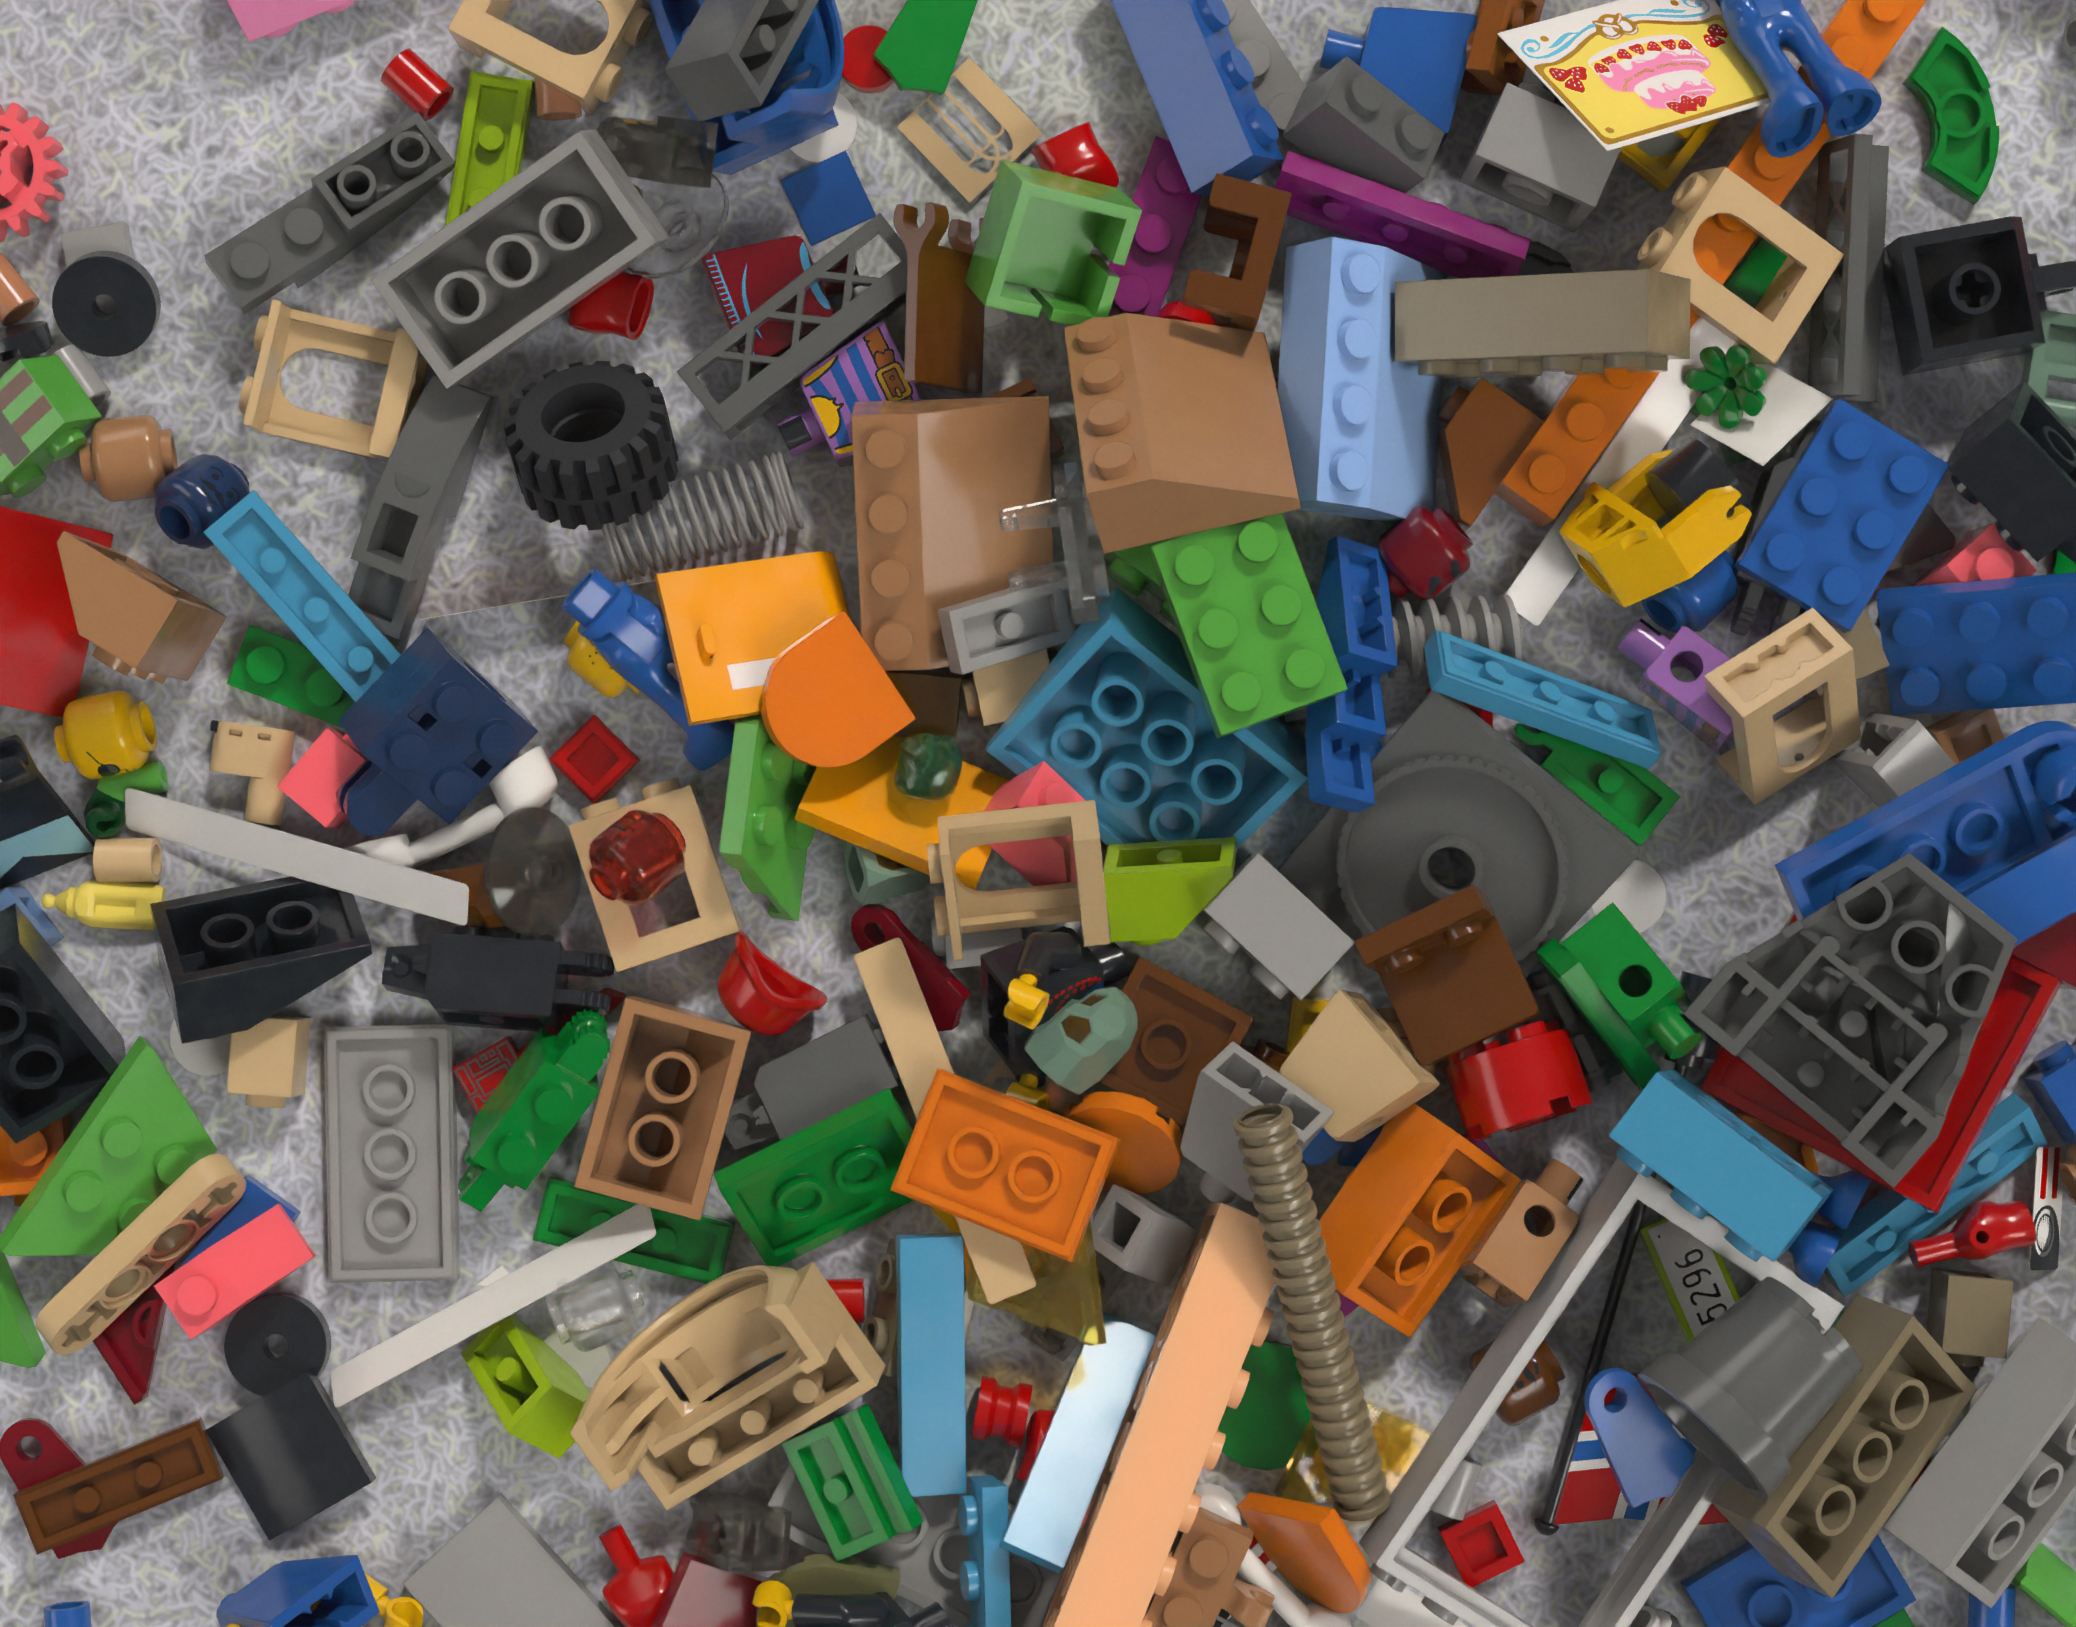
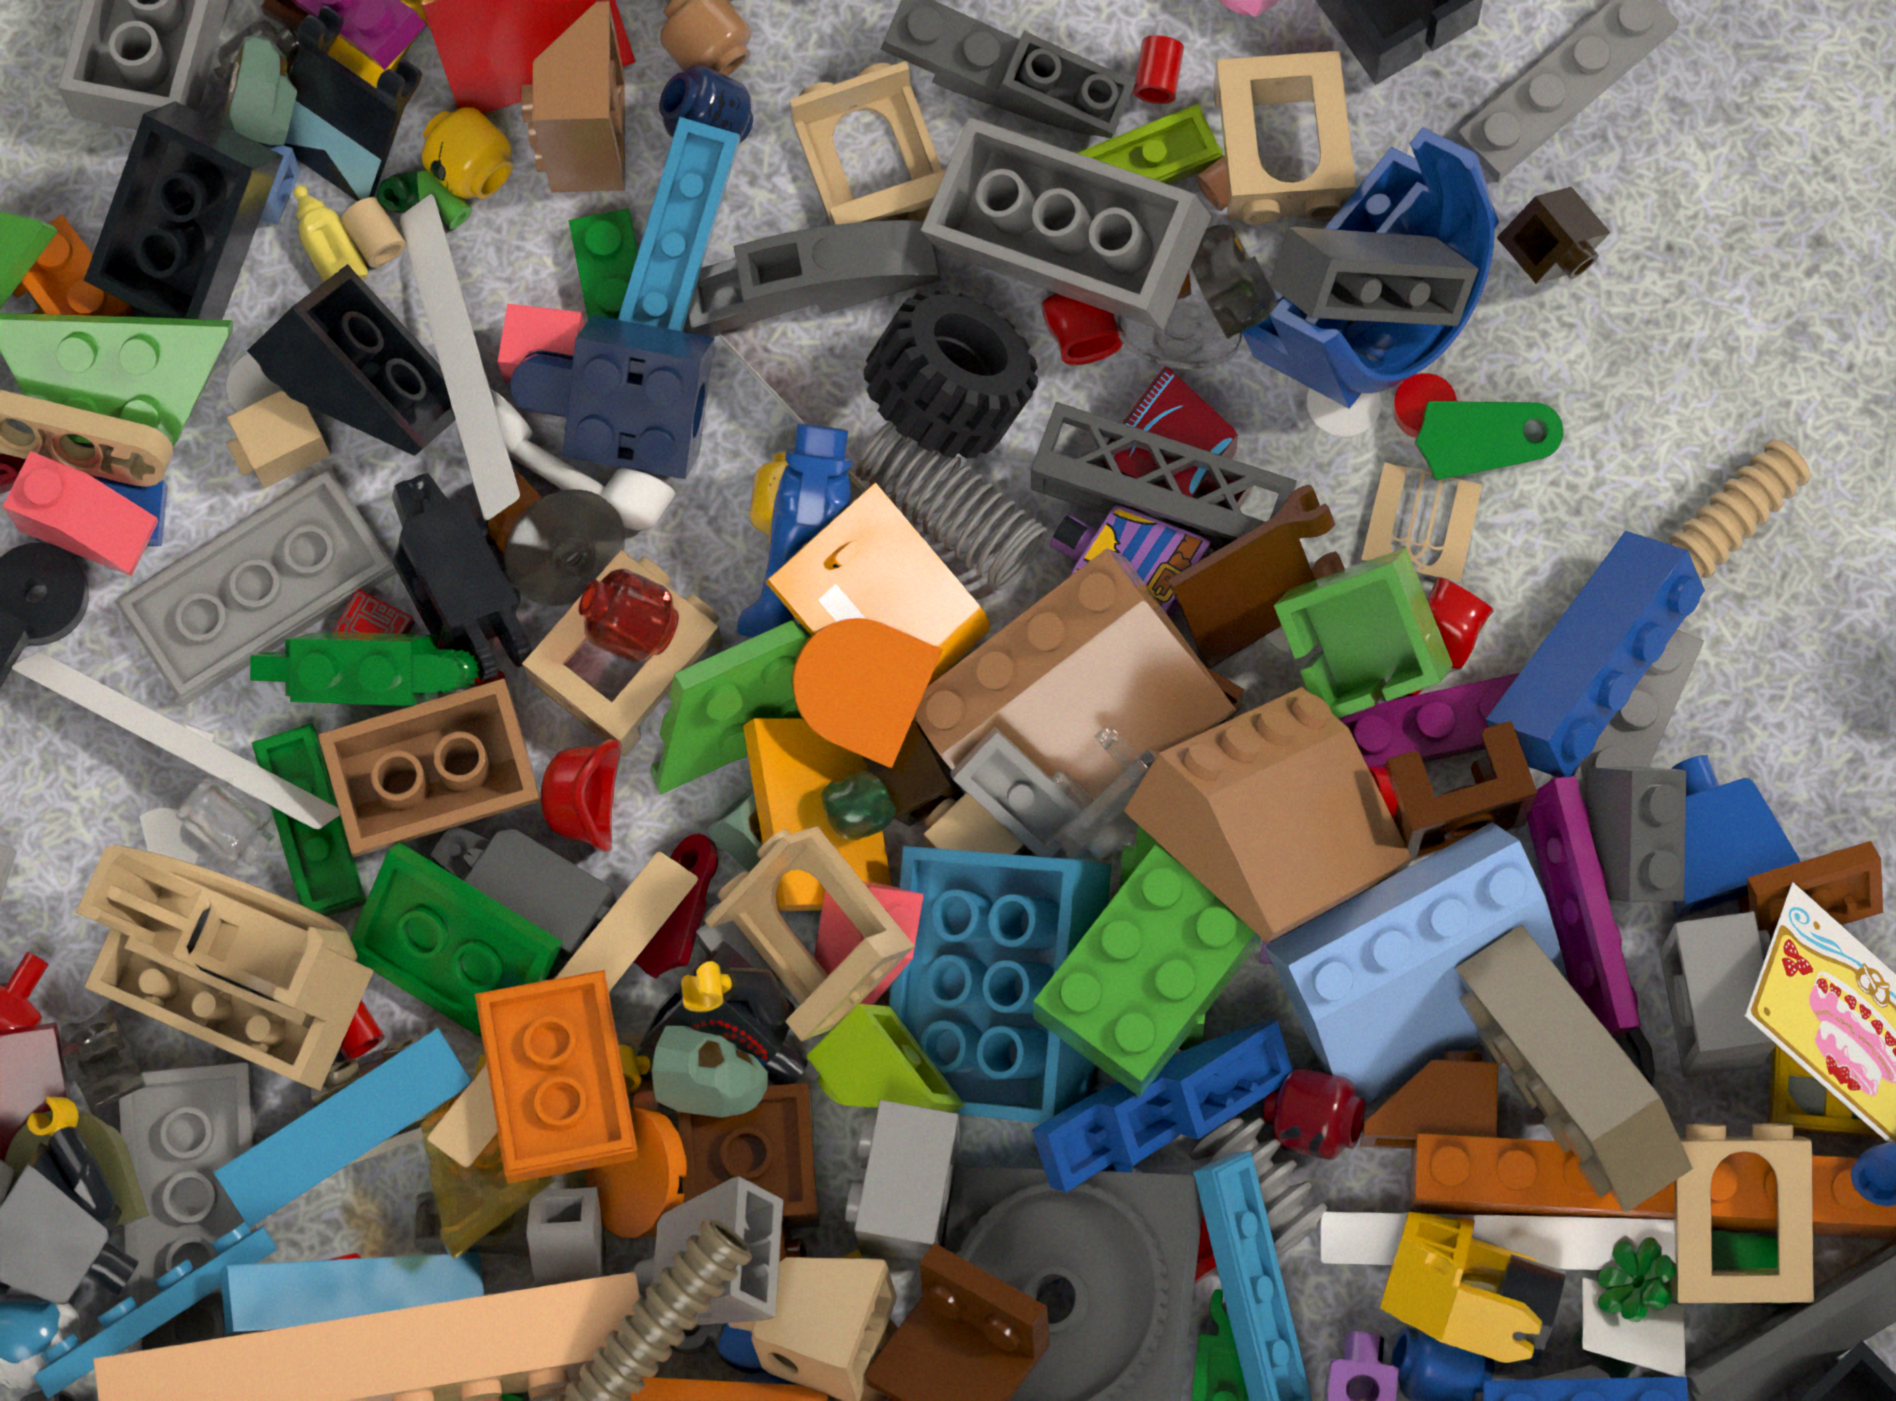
camera: 60 degrees right, 15 degrees down
tan piece [209,720,296,826] -> none
lime slope [461,1313,590,1459] -> none
red tile [549,715,641,804] -> none
blue sticker [781,150,876,246] -> none
green plate [781,1403,924,1561] -> none
red wheel [971,1376,1033,1449] -> none

